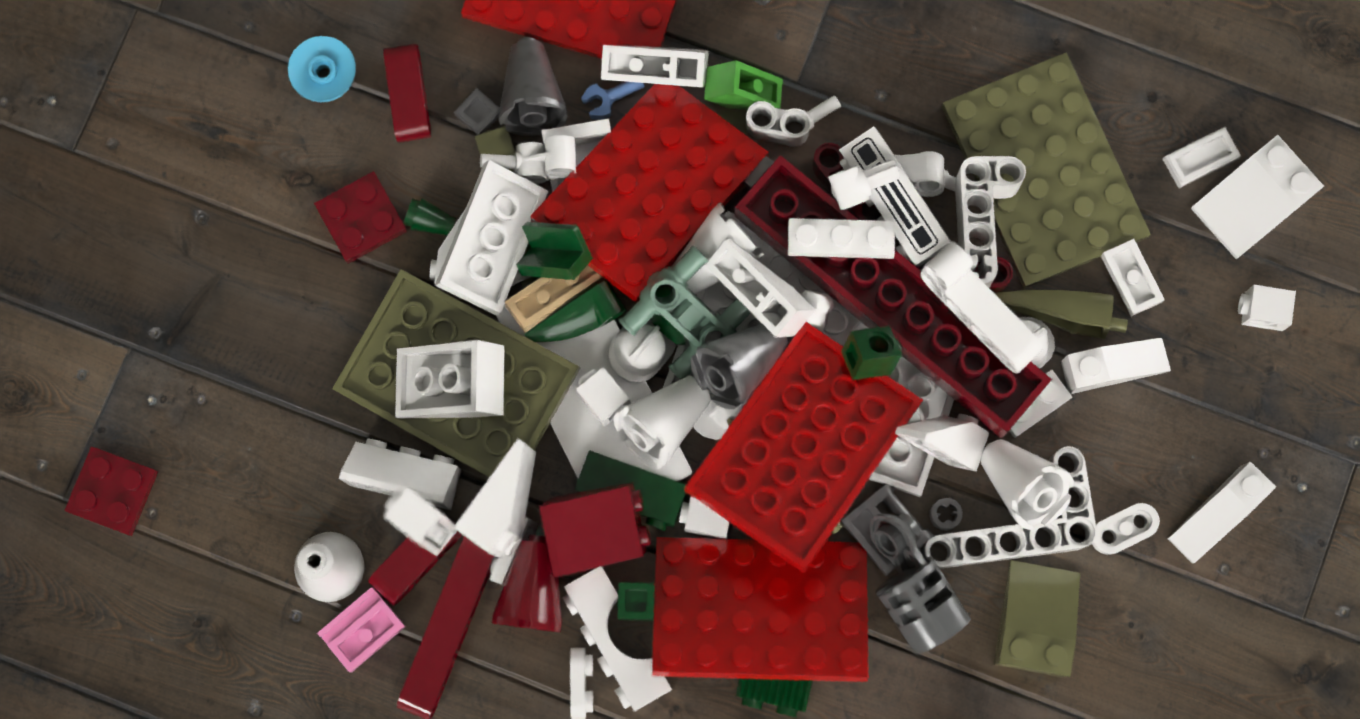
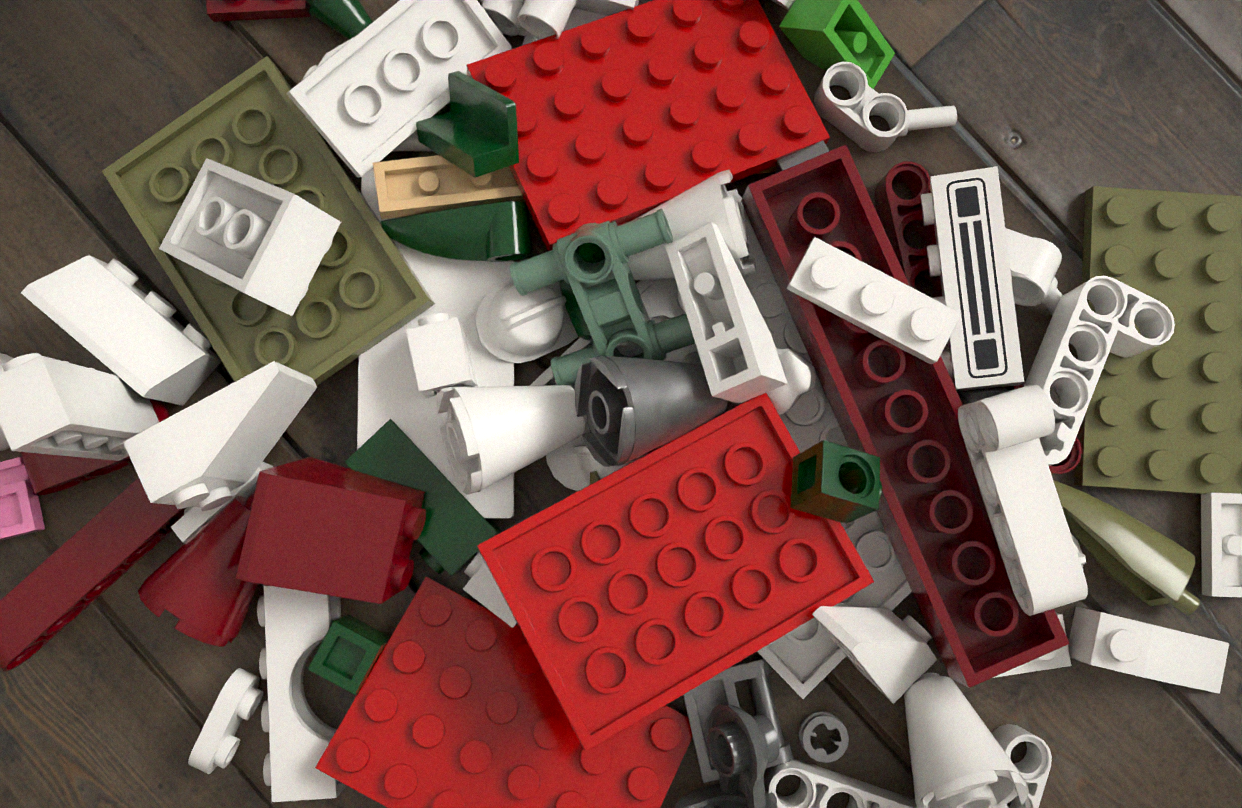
camera: 20 degrees right, 5 degrees up
white axle [828,160,900,210] -> none

